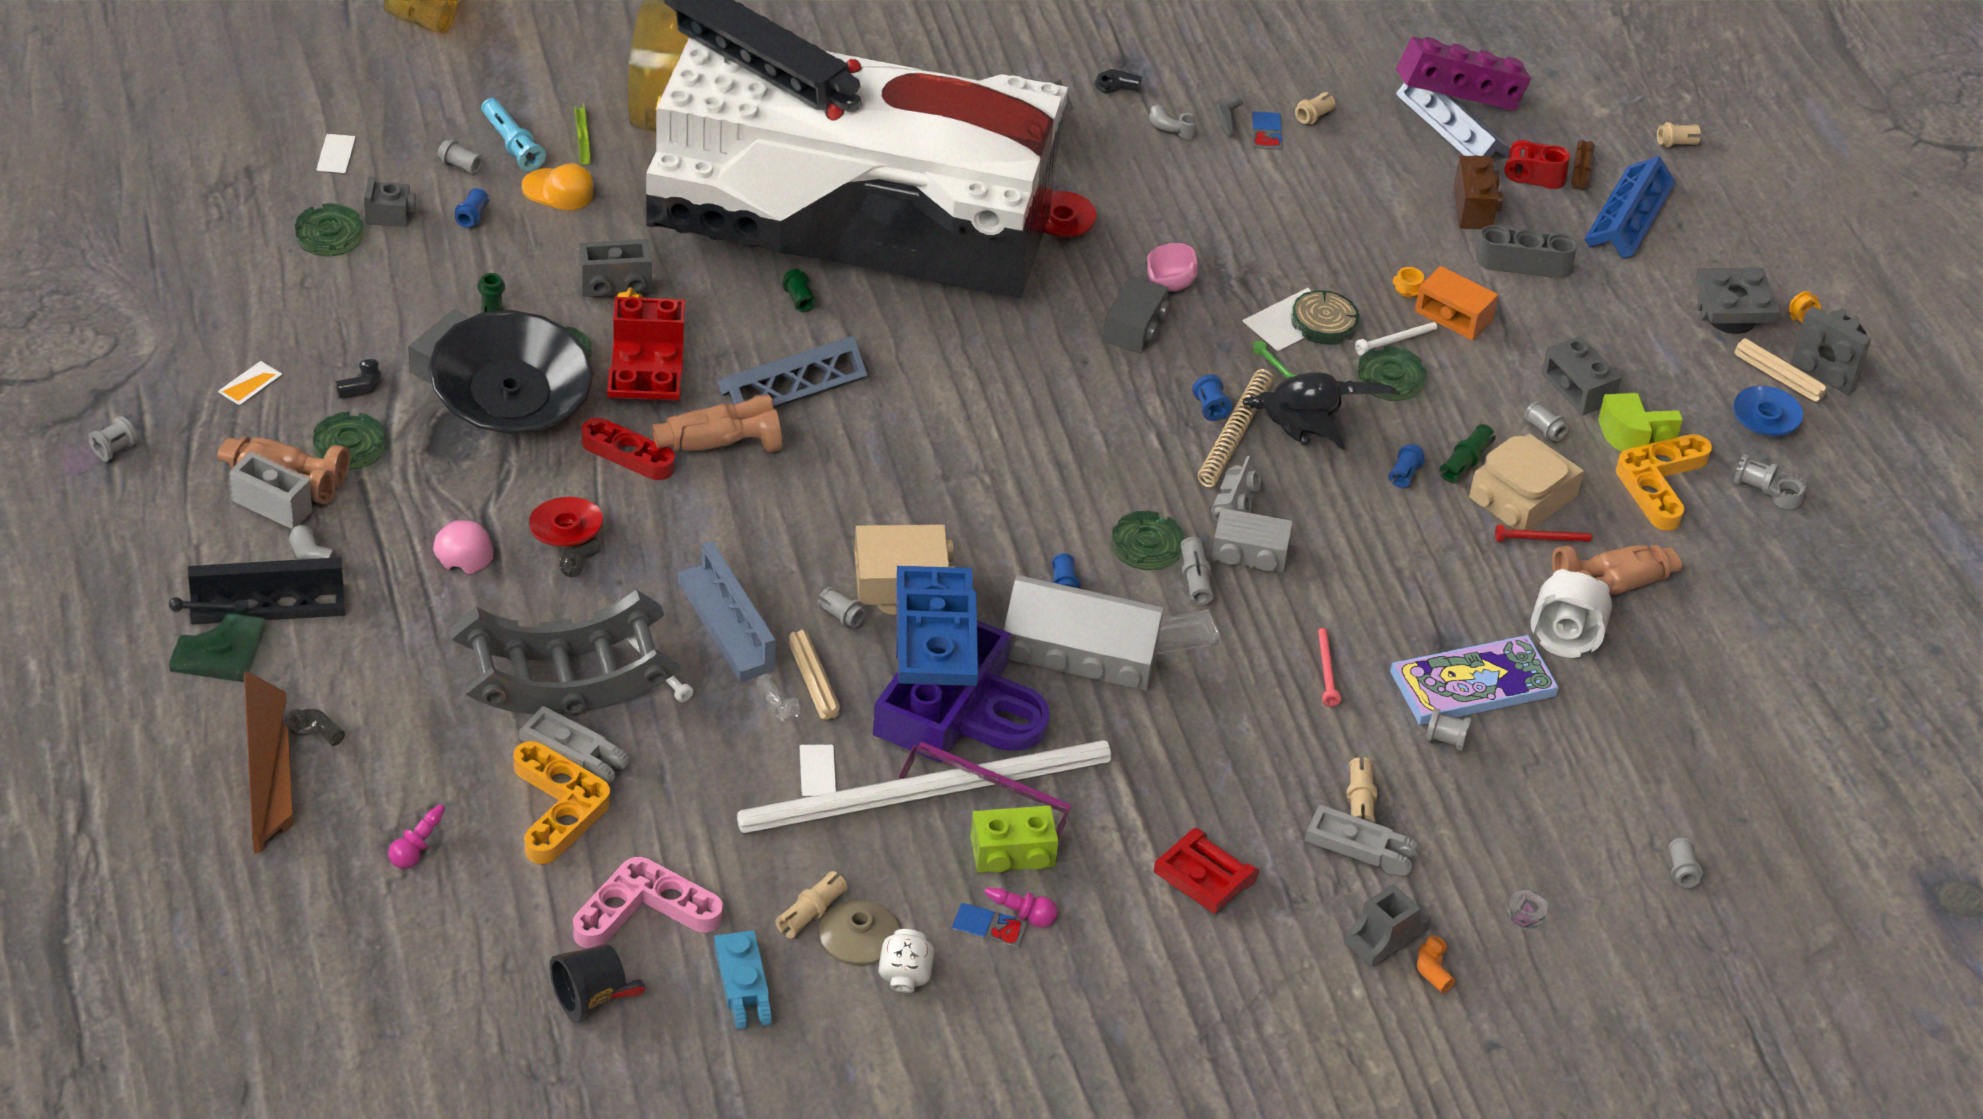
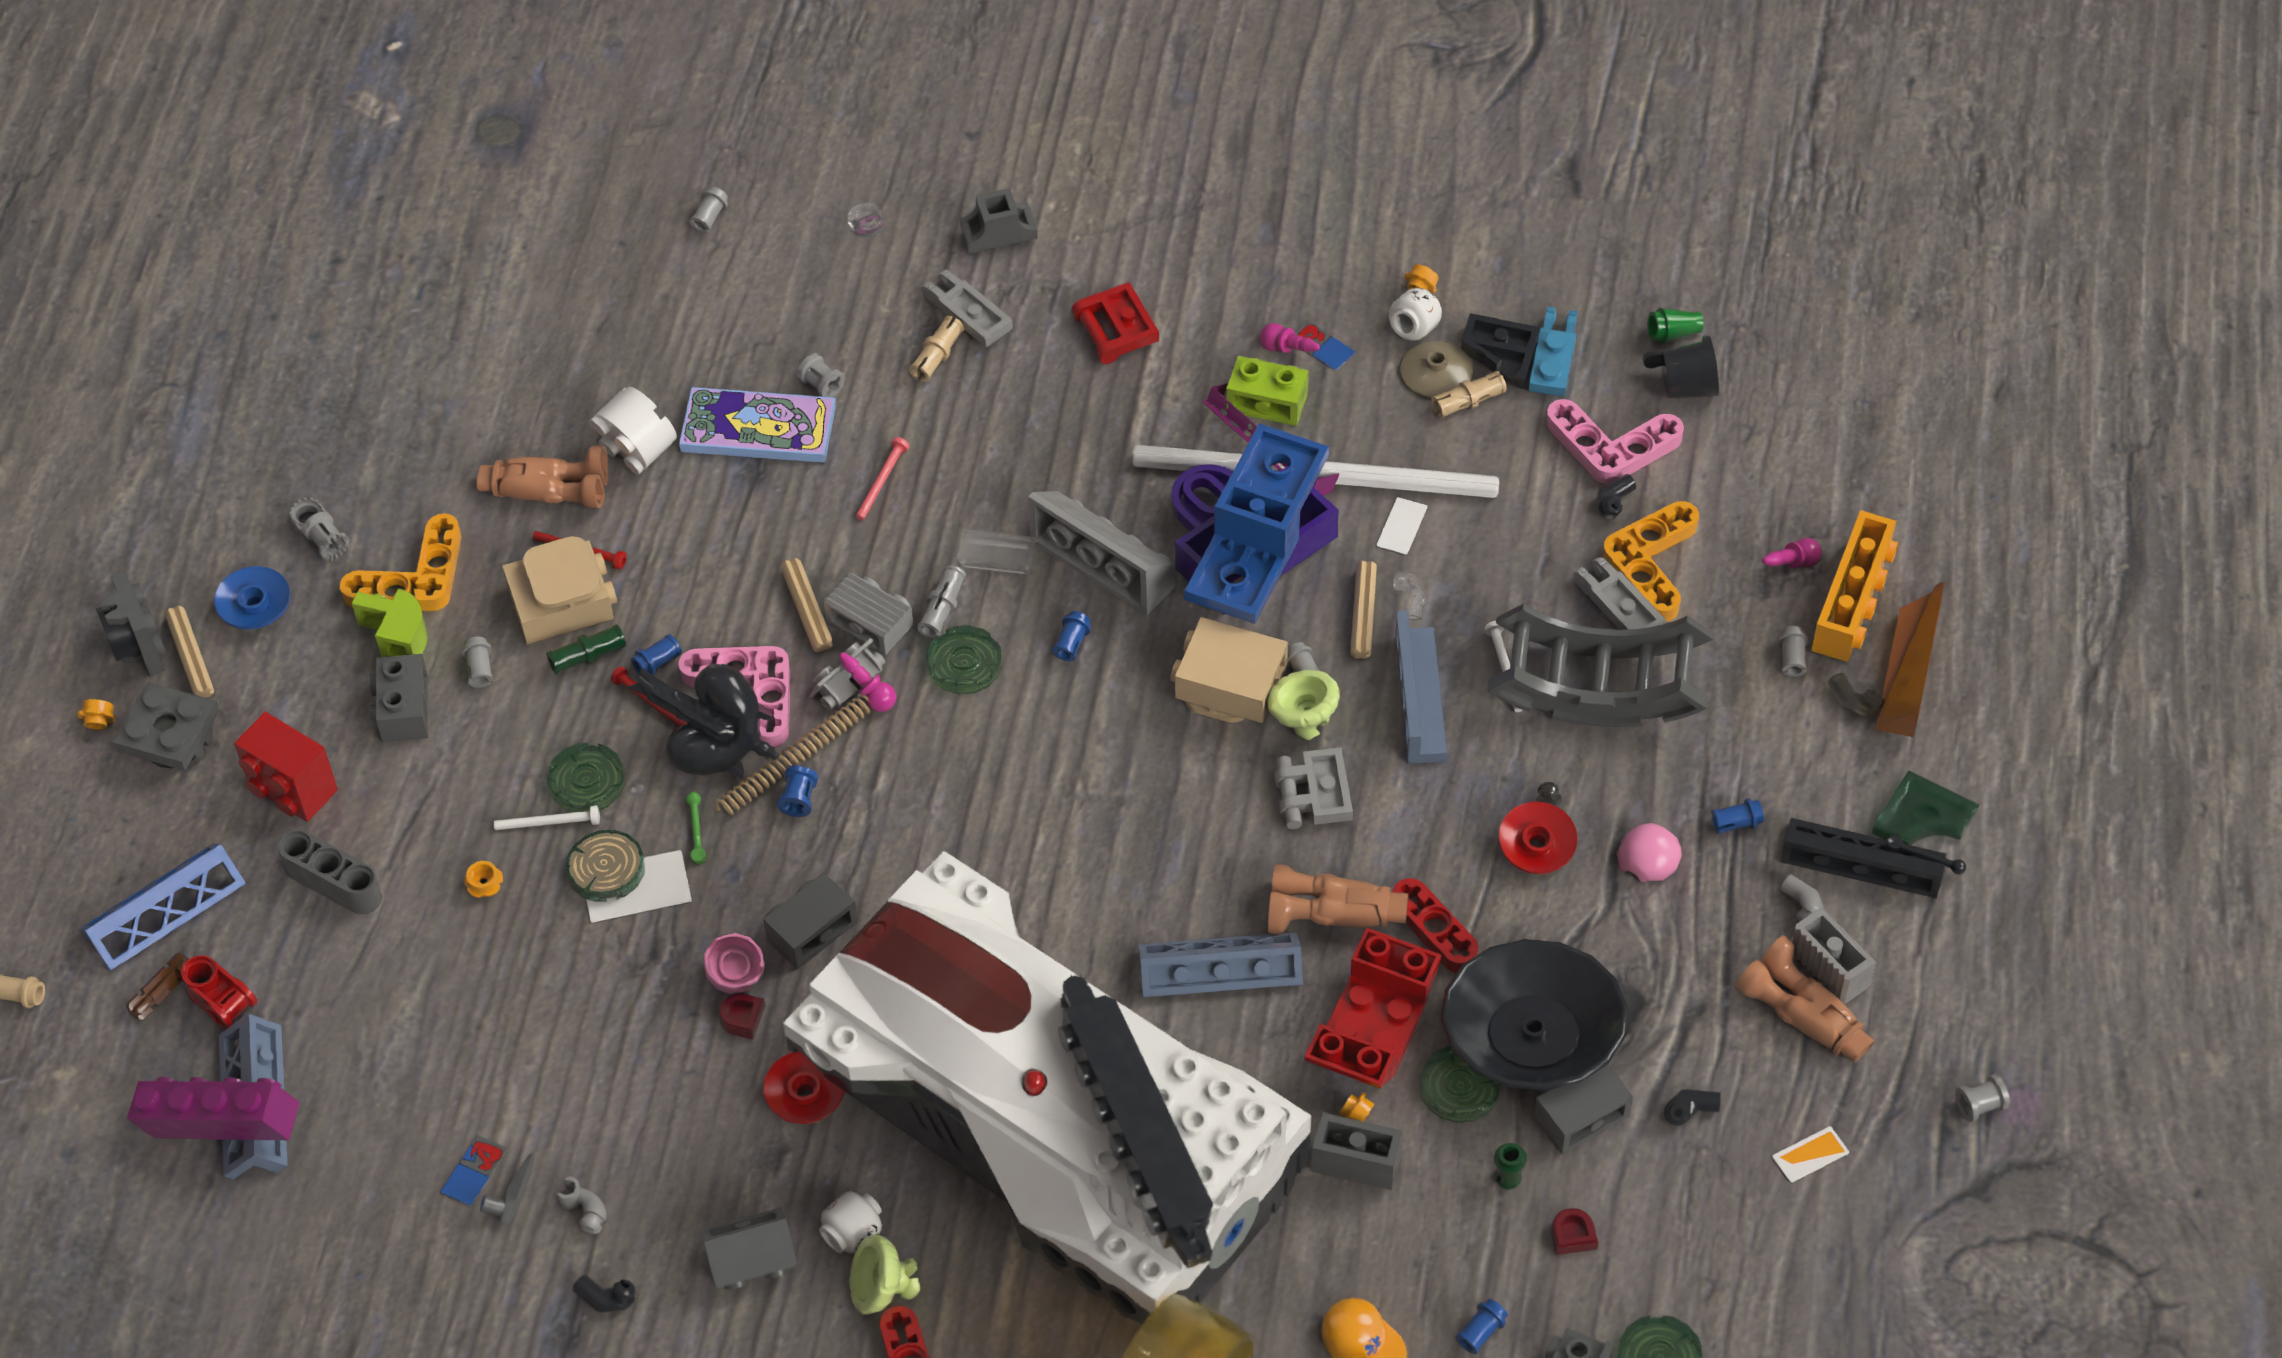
camera: 150 degrees left, 10 degrees up
clear green tile [313,412,385,470] -> none
tan pin [1295,92,1335,125] -> none
orange brick [1415,265,1499,341] -> none
orange arm [1416,935,1456,994] -> none
reddish brown brick [1454,155,1503,229] -> none
none -> red brick [234,711,338,822]
none -> red piece [610,666,687,727]
none -> bright pink beam [678,646,790,747]
none -> dark red tile [719,994,766,1039]
none -> tan axle [781,558,833,653]
none -> dark pink bar [839,652,897,712]
none -> yellowish green hair [1267,670,1340,740]
none -> light grey plate [1274,747,1353,829]
none -> light orange plate [1404,264,1439,294]
none -> black wing [1461,313,1541,389]
none -> dark red tile [1552,1208,1598,1255]
none -> black arm [1597,474,1636,519]
none -> green cone [1647,308,1704,344]
none -> blue pin [1711,798,1764,834]
none -> light grey pin [1778,626,1809,677]
none -> light orange brick [1812,510,1899,662]

